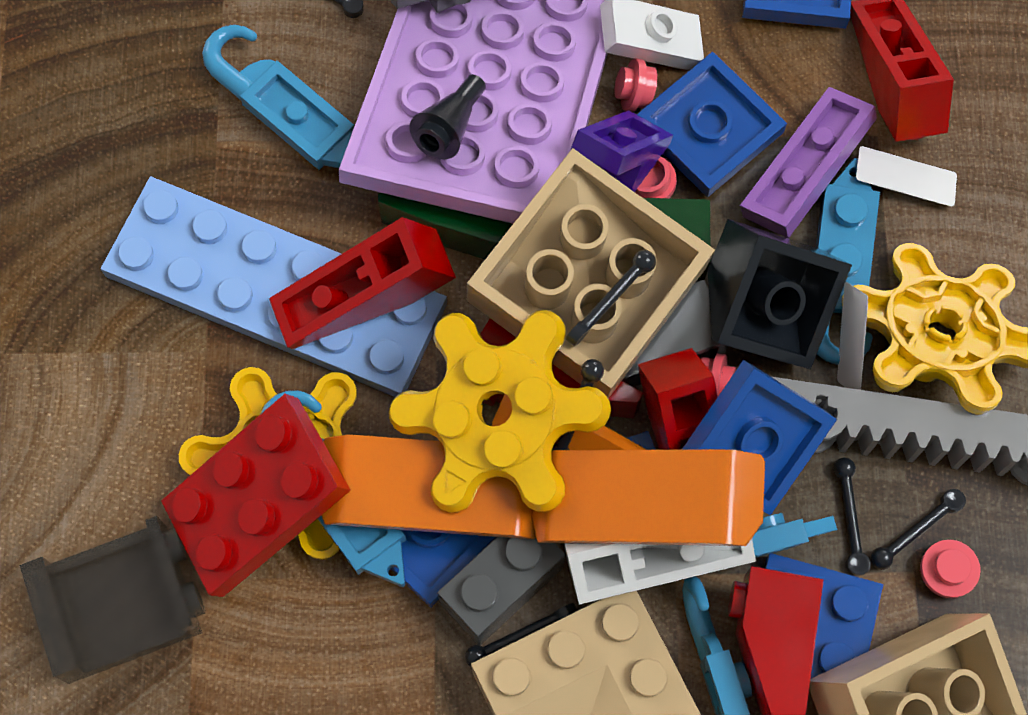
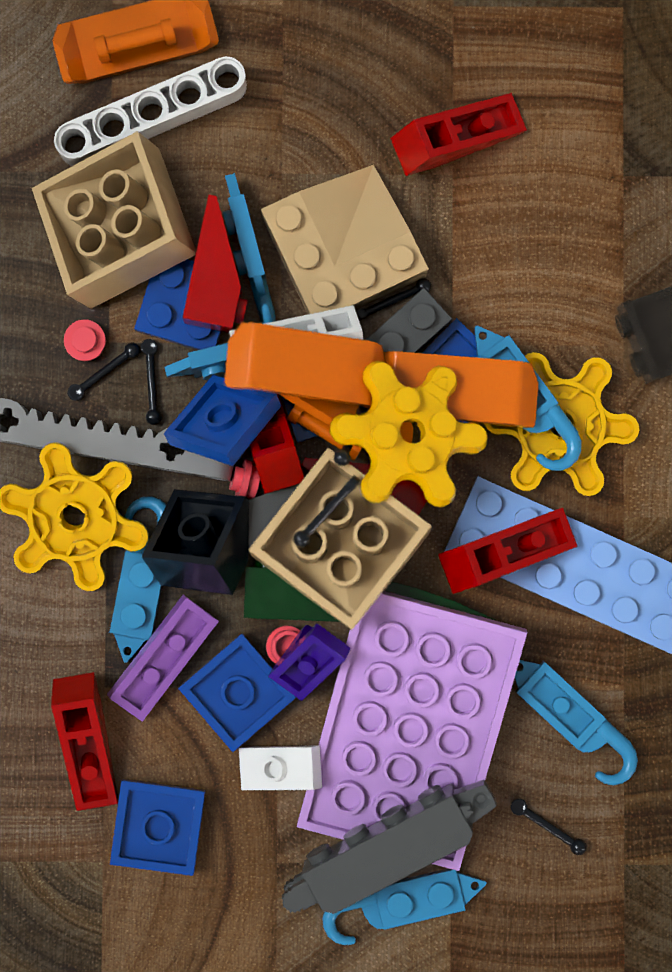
camera: 175 degrees right, 15 degrees up
red plate [161,394,351,597] -> none
black cone [409,74,486,159] -> none
coral plate [614,58,657,112] -> none
white sticker [837,282,868,390] -> none
white sticker [856,146,957,207] -> none

